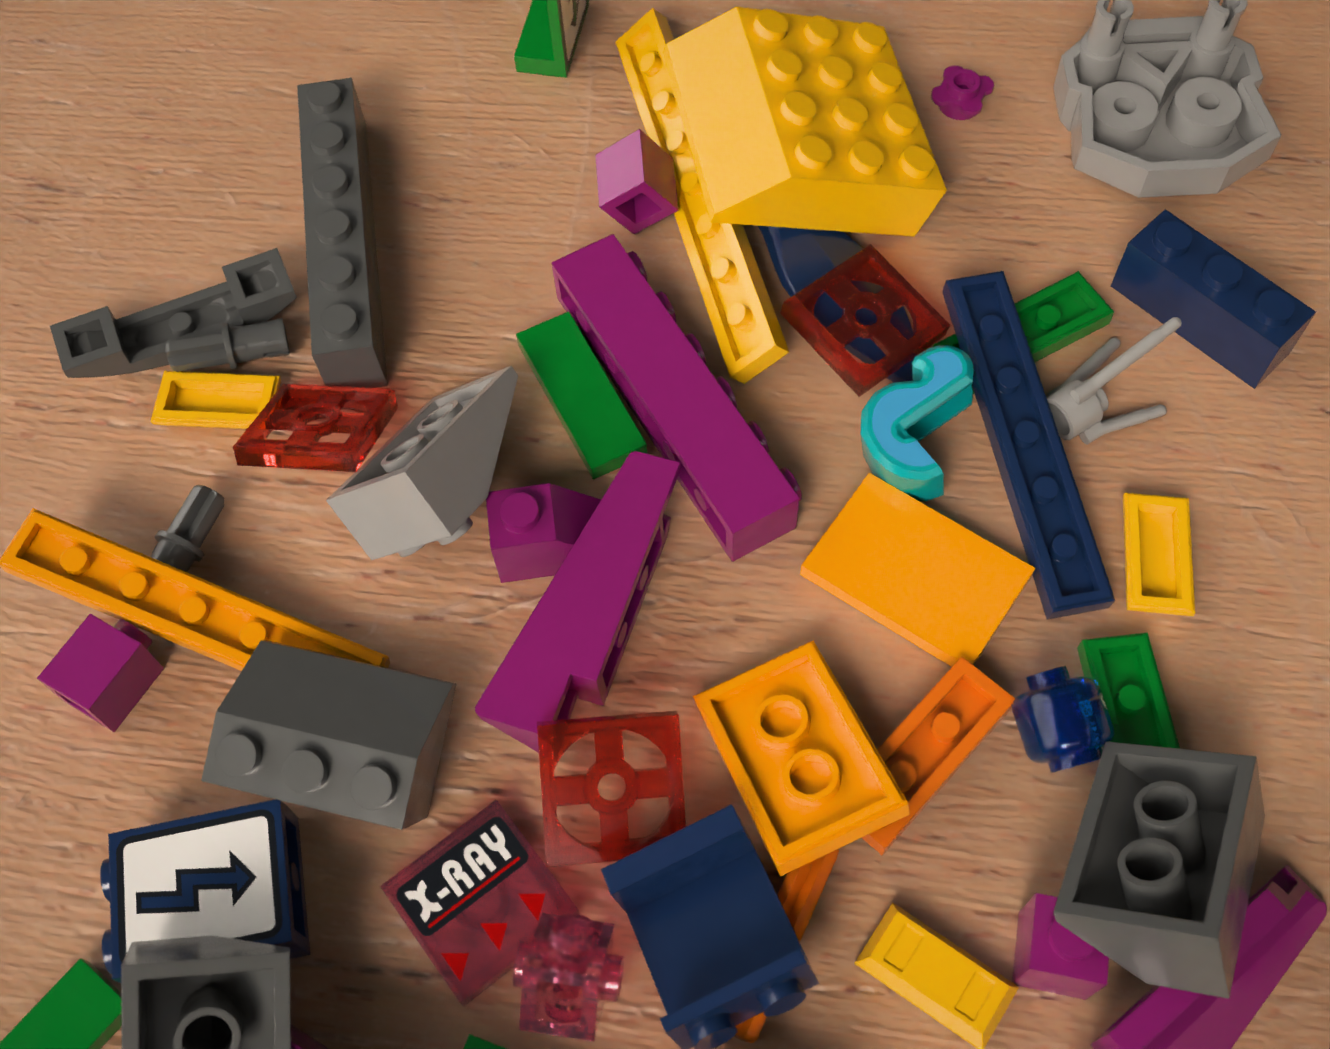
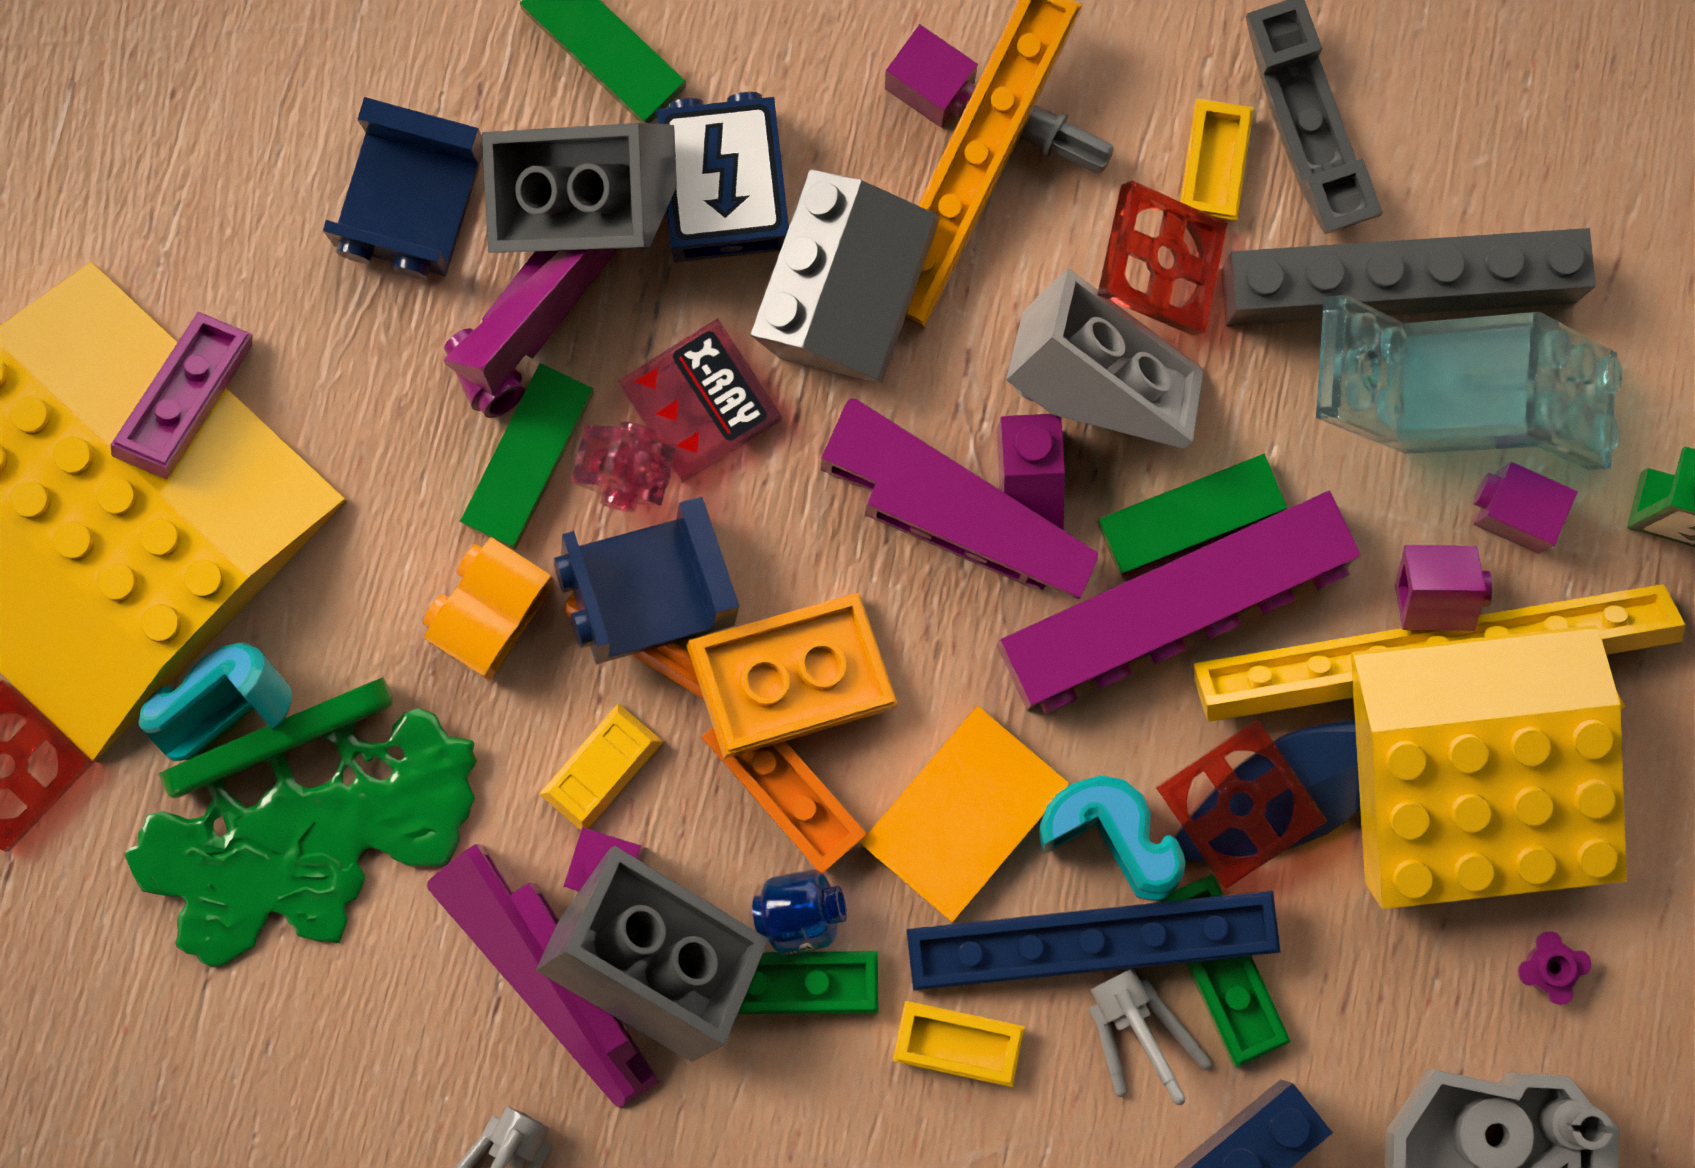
camera: 90 degrees right, 20 degrees up
dark grey axle [165,318,290,372] -> none
clear red piece [537,710,686,867] -> none
none -> clear light blue bracket [1316,295,1622,470]
none -> magenta brick [1473,461,1578,554]

